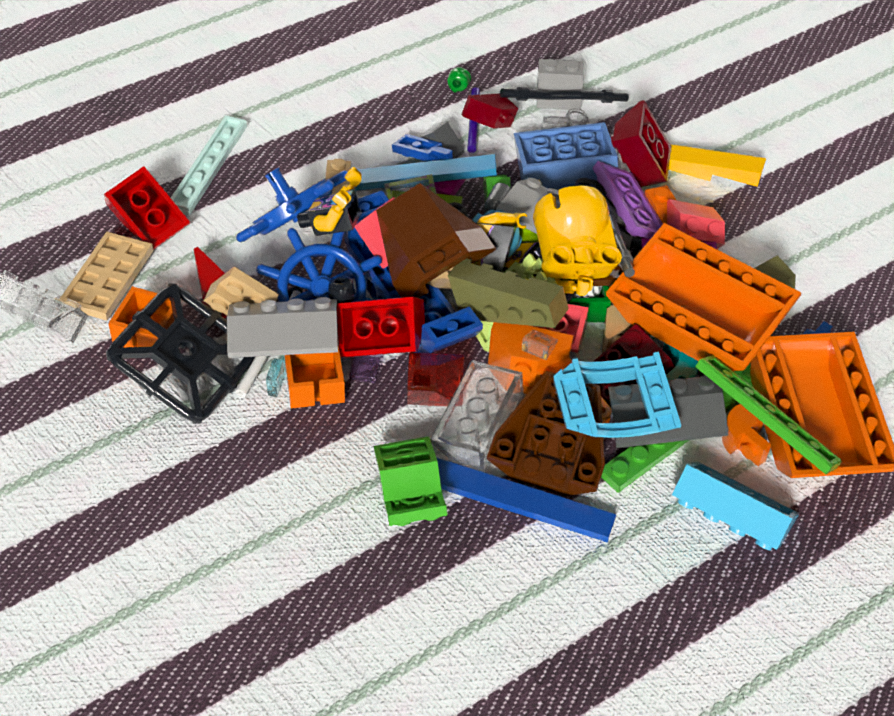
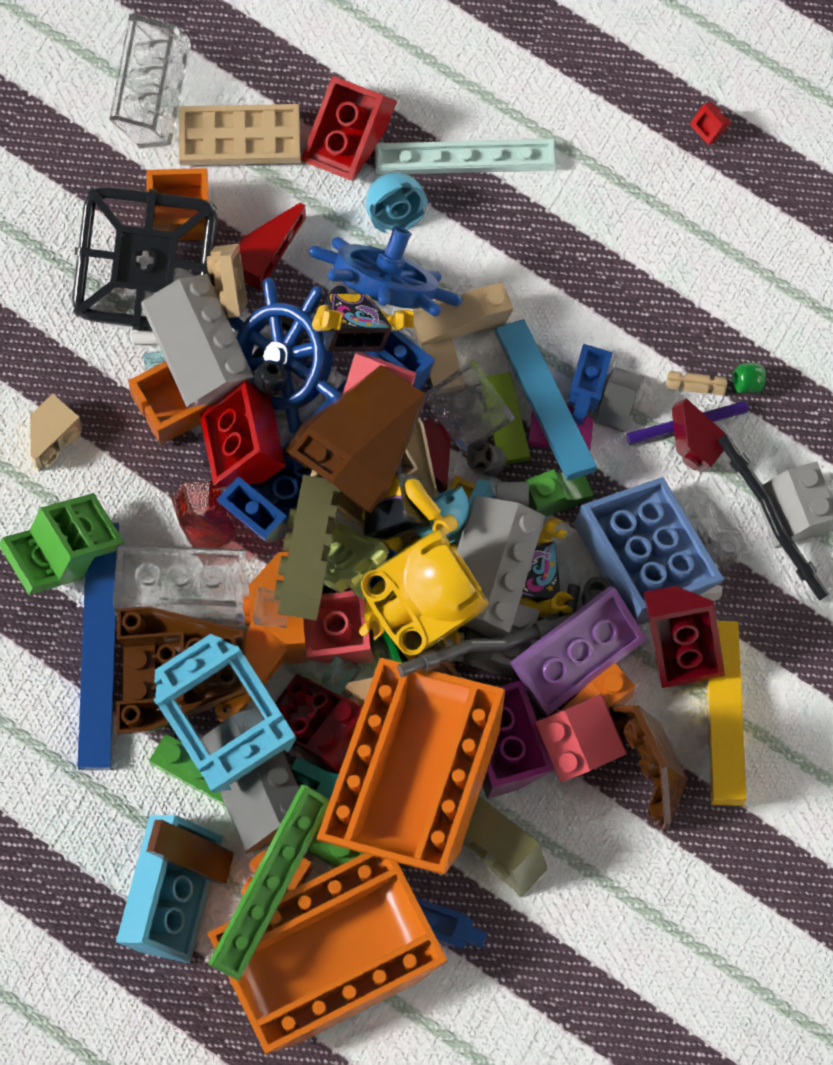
camera: 70 degrees right, 20 degrees up
none -> tan slope [30,393,82,471]
none -> reddish brown tile [146,820,234,884]
none -> clear light blue tile [319,656,362,695]
none -> medium azure cylinder [365,172,428,233]
none -> reddish brown wedge [610,705,687,832]
none -> tan axle [666,371,727,396]
none -> red tile [690,101,732,145]

